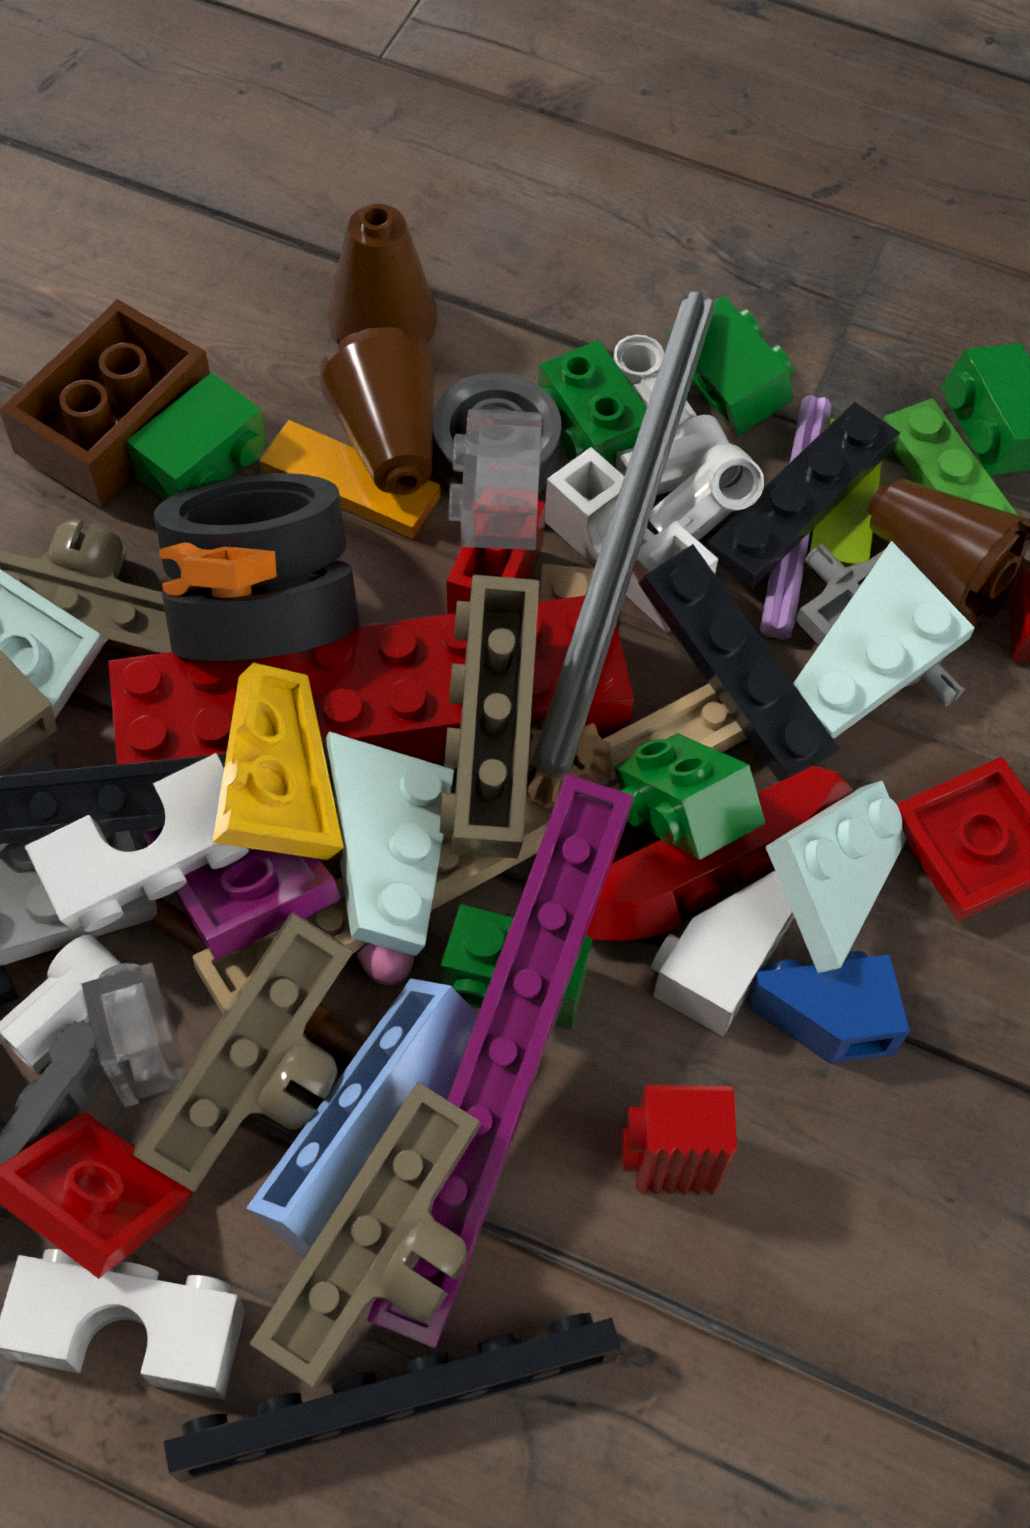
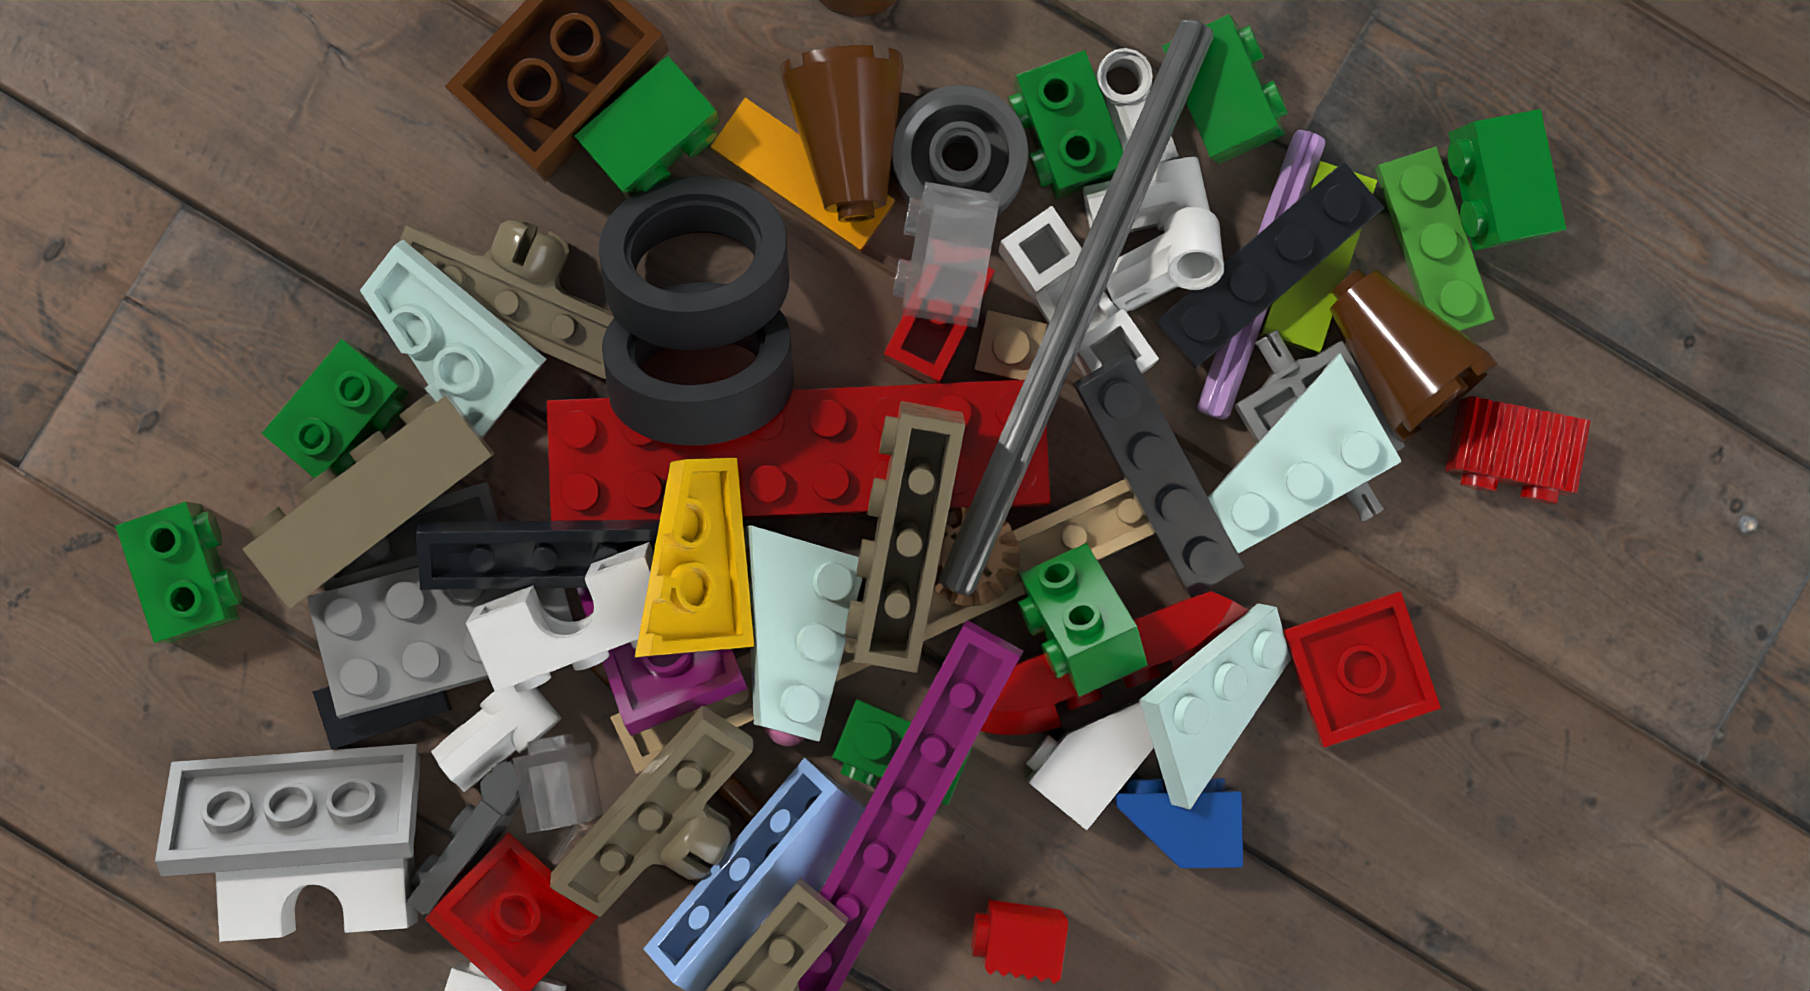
camera: 10 degrees right, 25 degrees up
orange plate [159,543,277,598] -> none

